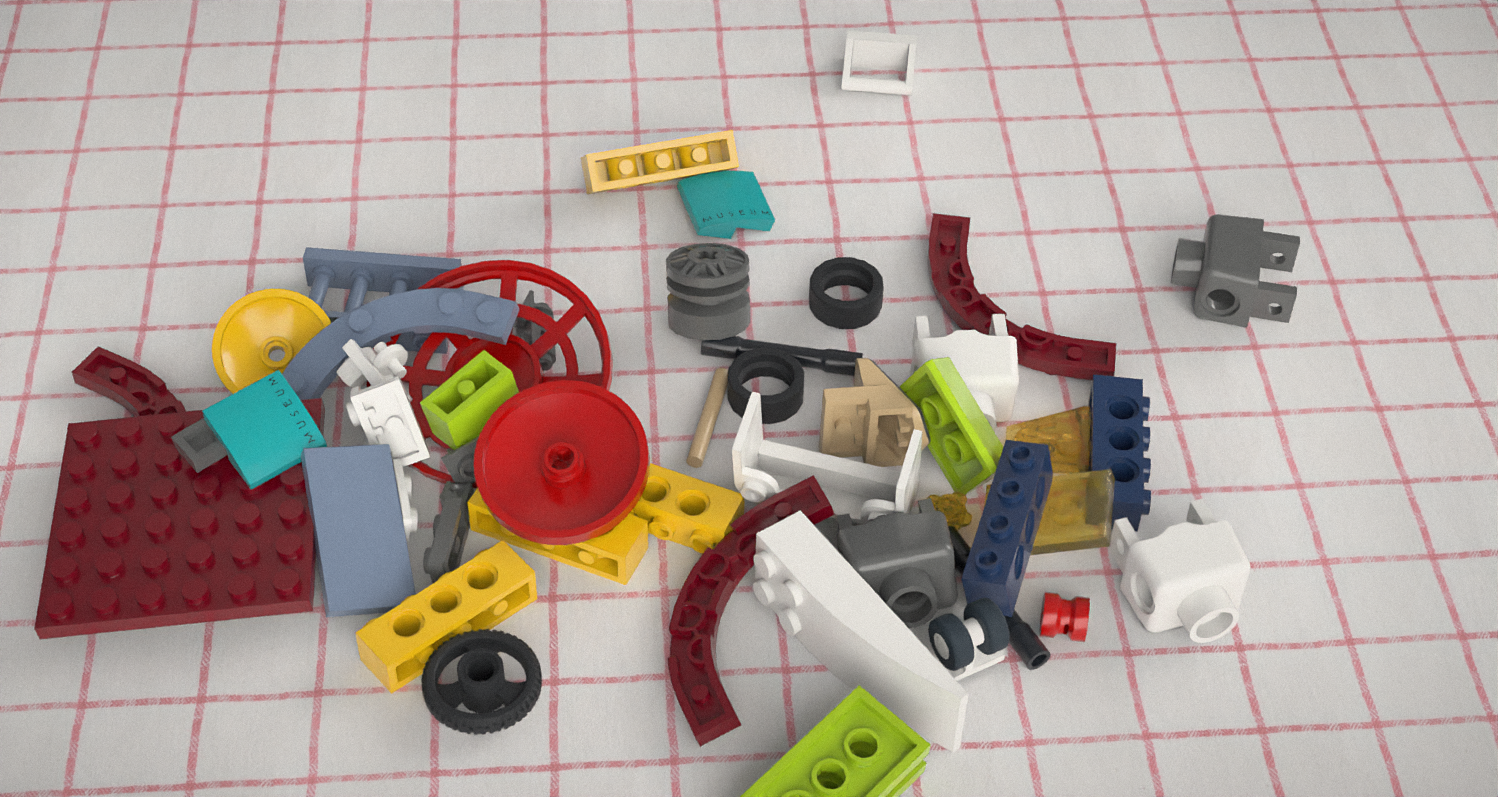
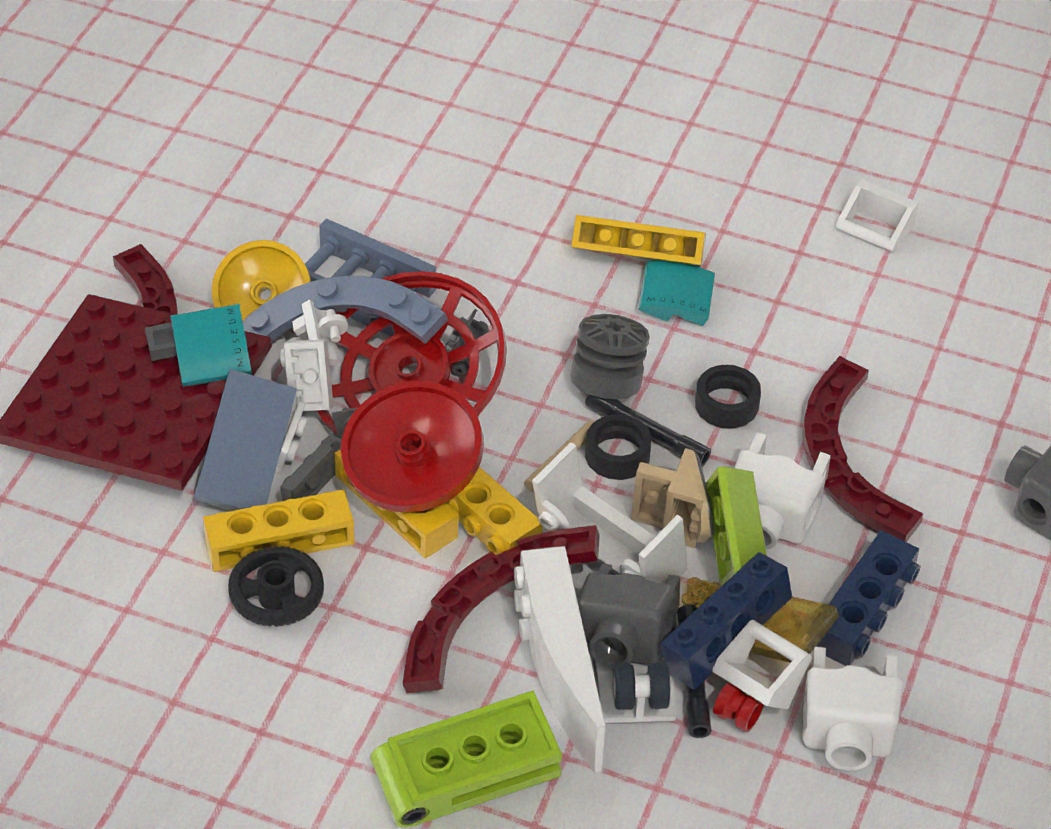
camera: 25 degrees right, 0 degrees up
lime brick [420,350,519,450] -> none
clear yellow wing [1005,406,1090,477] -> none
none -> white tile [712,620,812,709]

